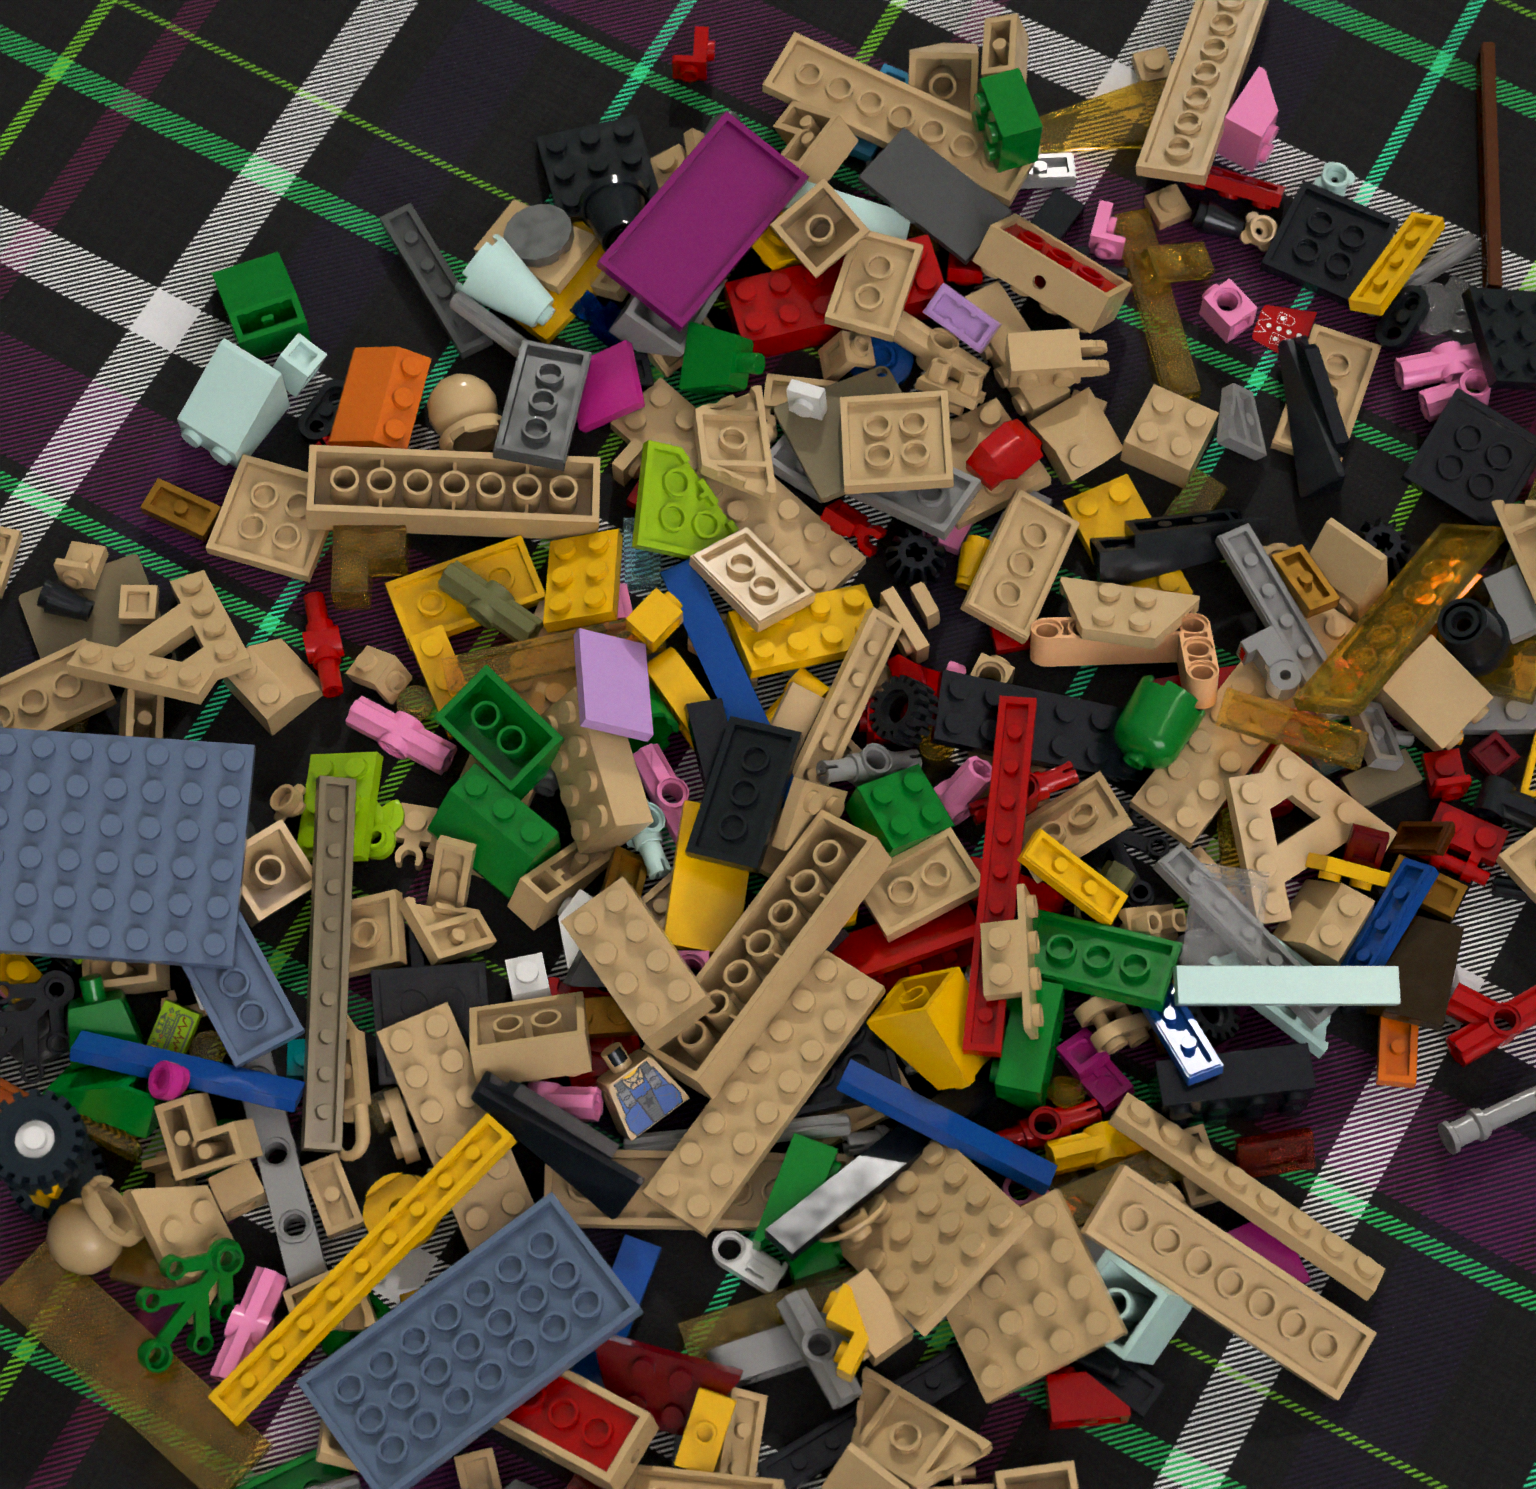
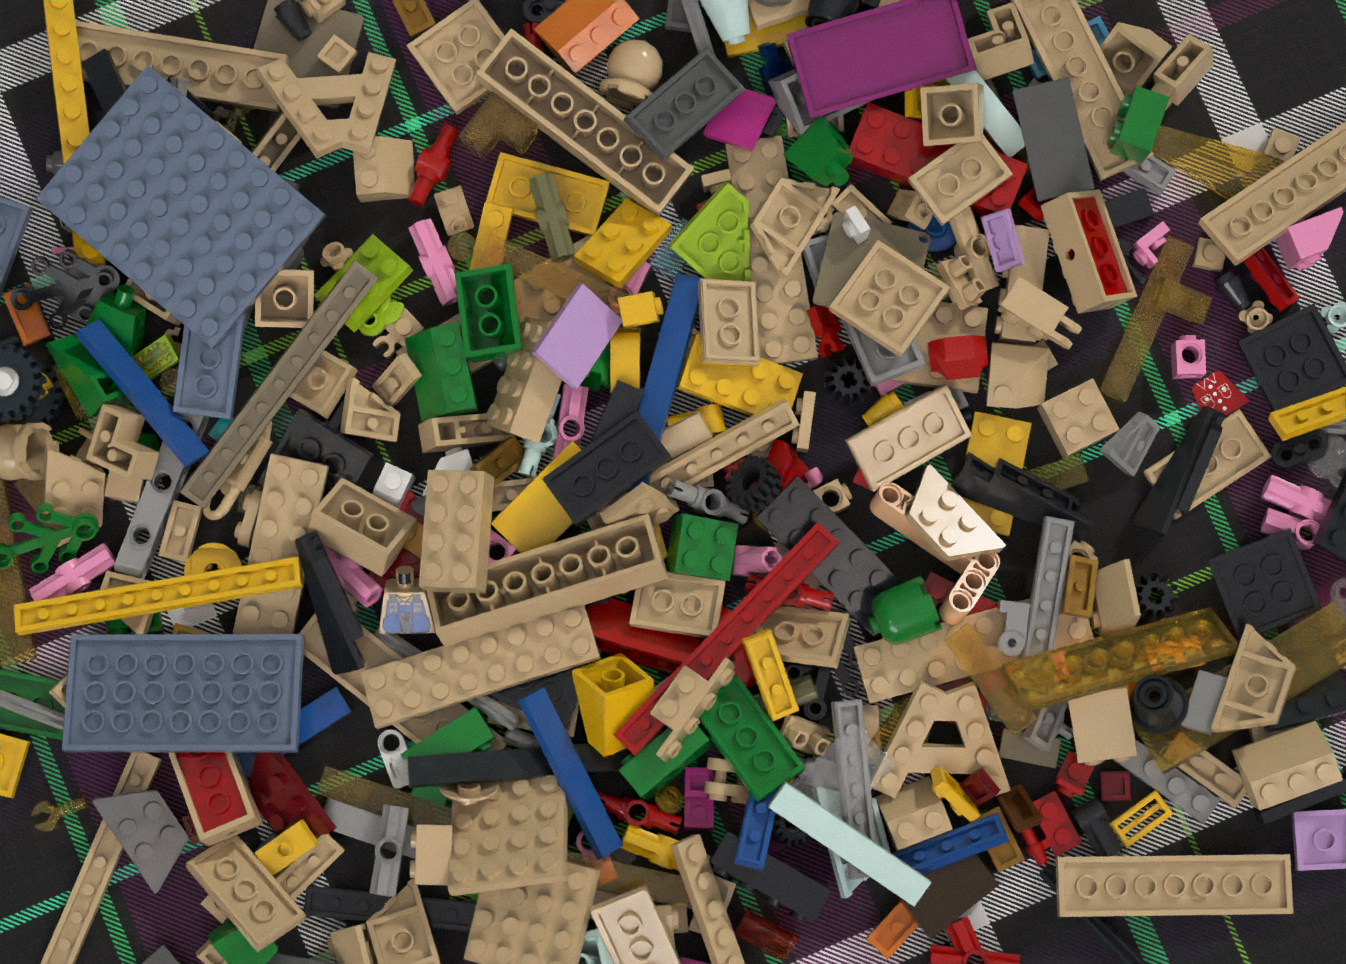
camera: 40 degrees right, 15 degrees up
dark pink tile [148,1060,190,1101] -> none
yellow slope [822,1283,869,1383] -> none
tan tile [910,582,940,630] -> none

